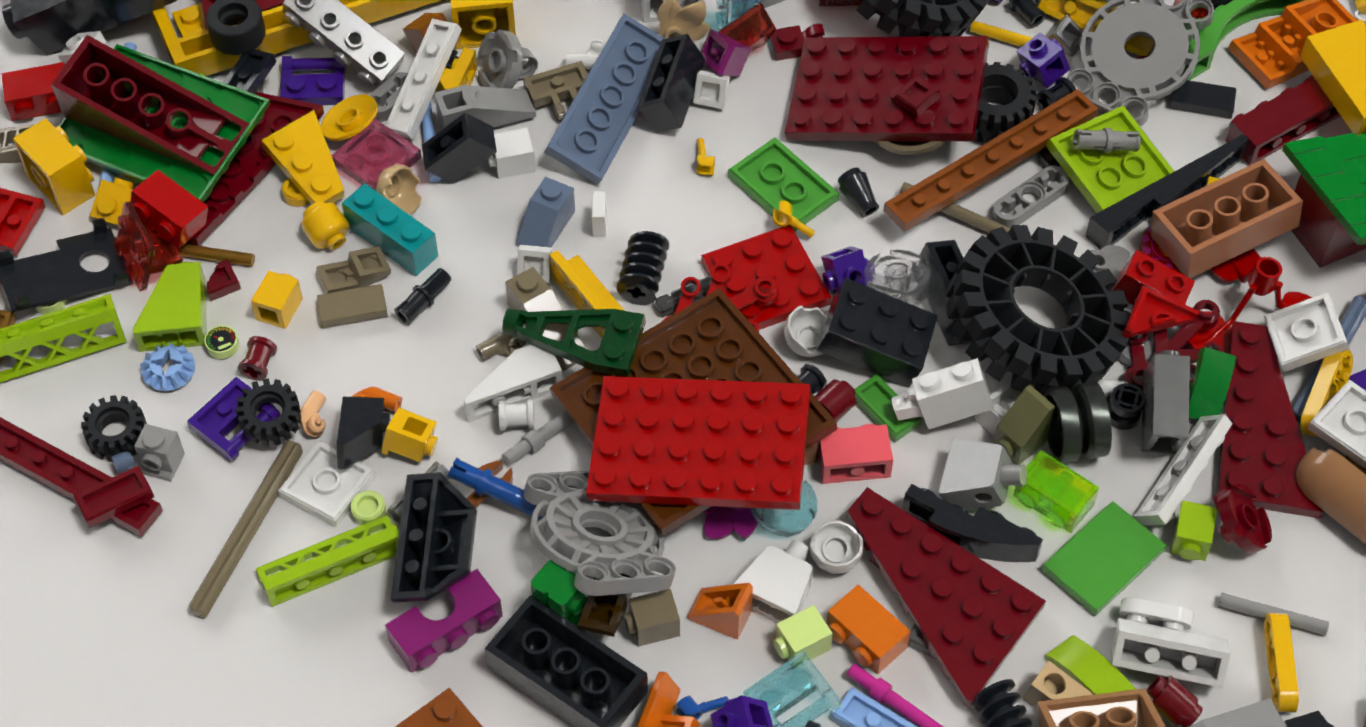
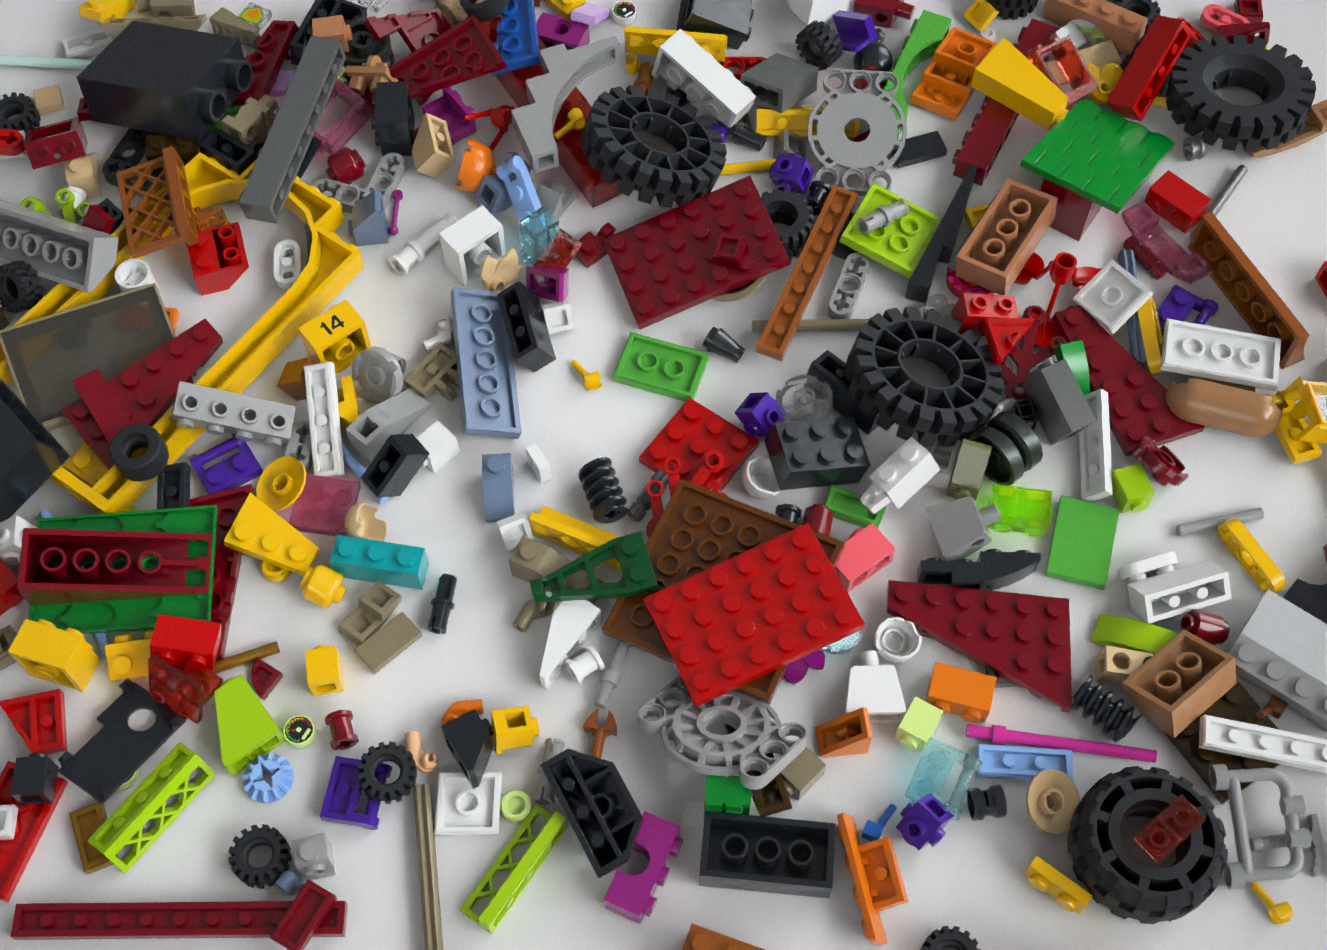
camera: 30 degrees left, 5 degrees up
blue pin [447,457,544,520] -> none
yellow hand [773,201,815,238] -> none

